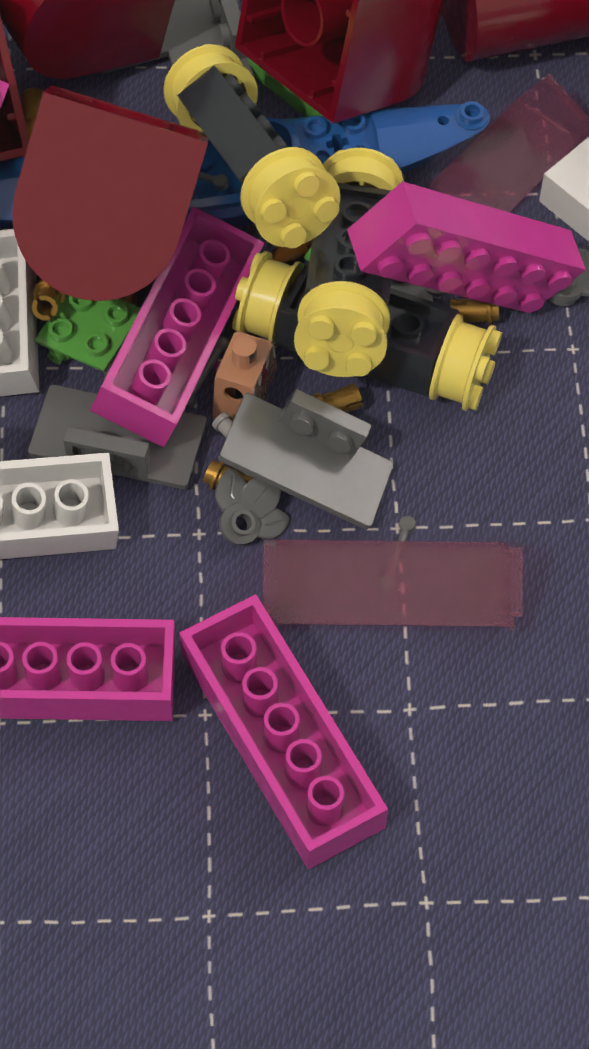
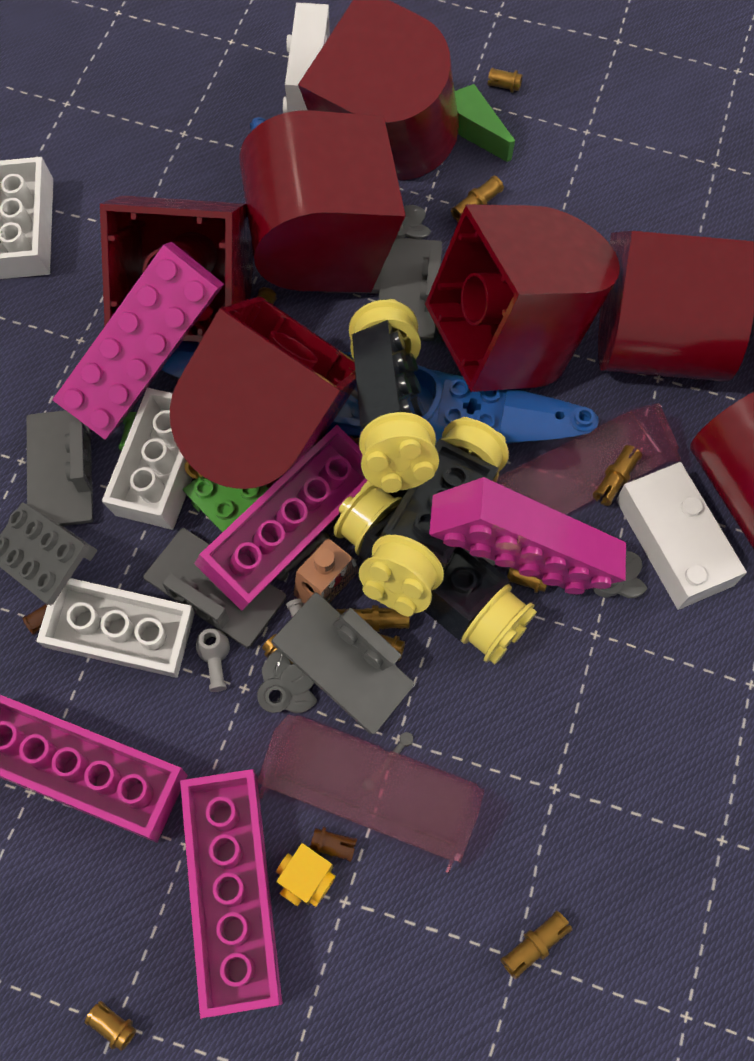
camera: 20 degrees right, 5 degrees up
none -> pearl gold pin [85,1001,136,1051]
none -> light grey bar [196,629,230,692]
none -> yellow brick [276,843,336,907]
none -> reddish brown pin [310,826,357,862]
none -> pearl gold pin [593,445,642,506]

